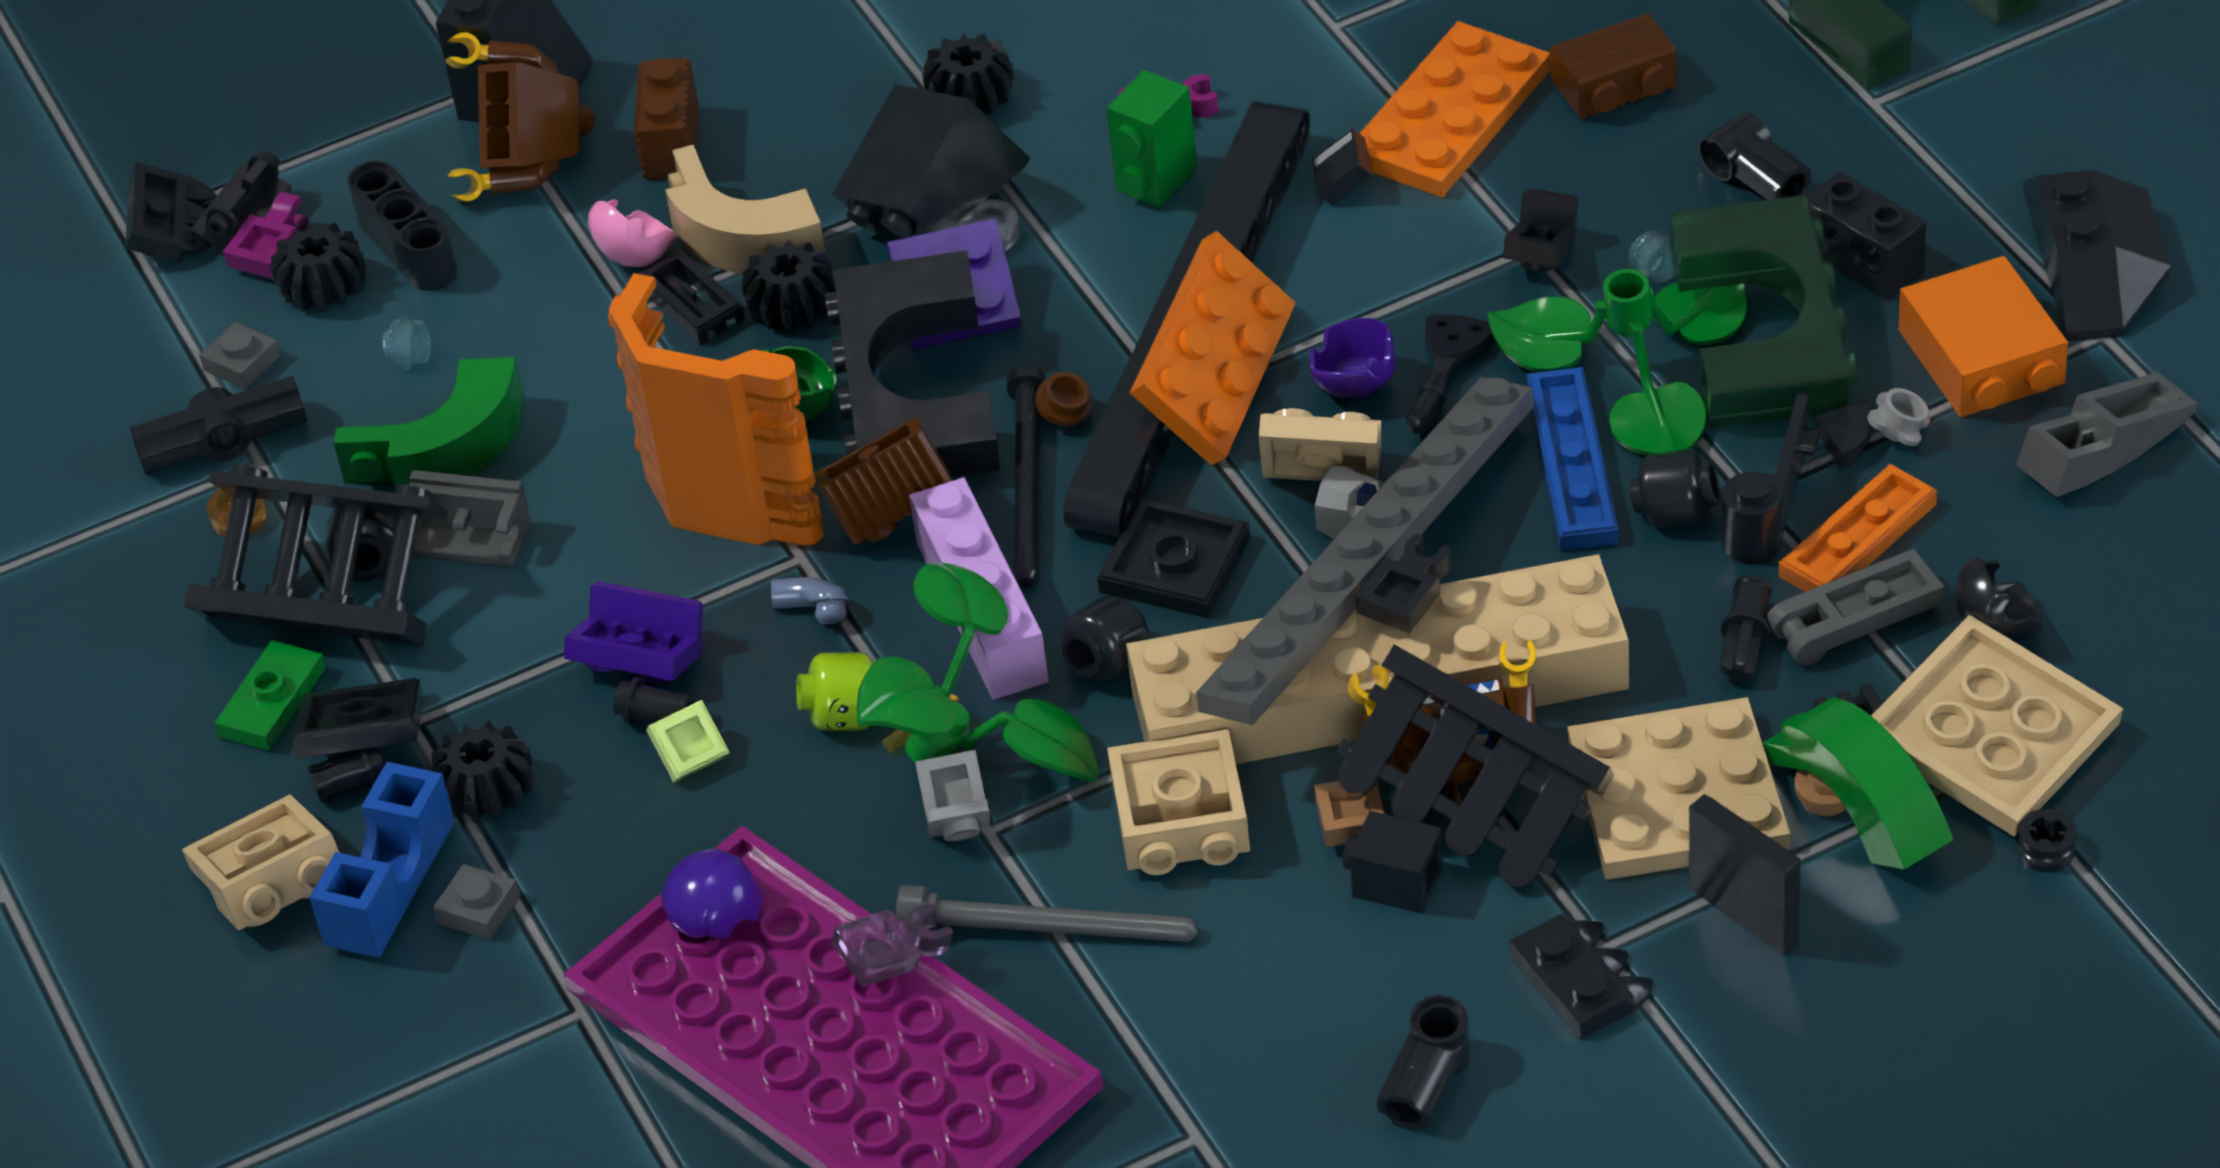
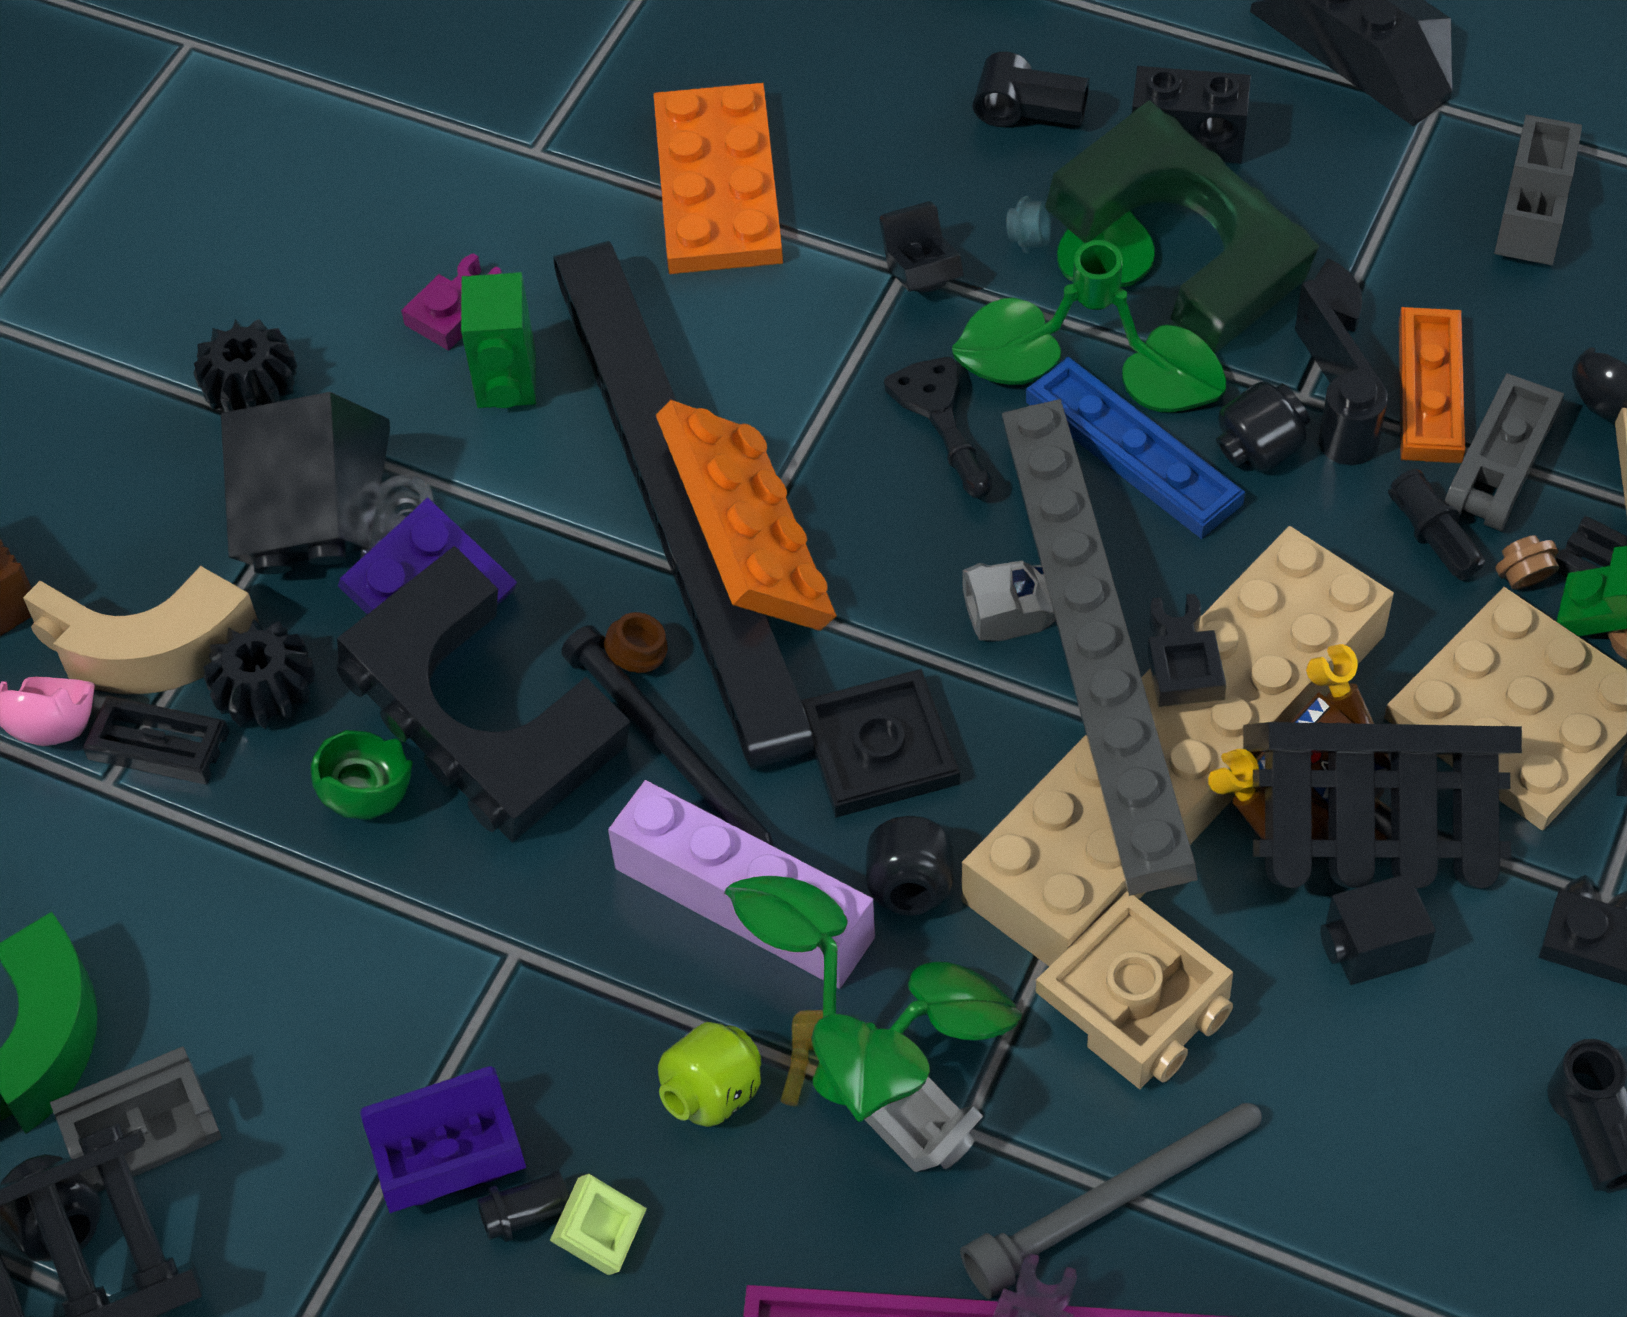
camera: 40 degrees left, 10 degrees up
orange hinge [608,273,825,546] -> none
sand blue arm [771,577,849,624] -> none
reddish brown brick [815,416,953,545] -> none
tan plate [1259,408,1382,481] -> none
dark purple hair [1309,318,1396,400] -> none
black tile [1312,128,1372,205] -> none
medium nougat plate [1314,781,1384,847] -> none
reddish brown brick [1550,13,1677,120] -> none
light grey plate [1867,388,1930,446] -> none
orange brick [1898,256,2068,418] -> none
none -> medium nougat plate [1495,535,1559,590]

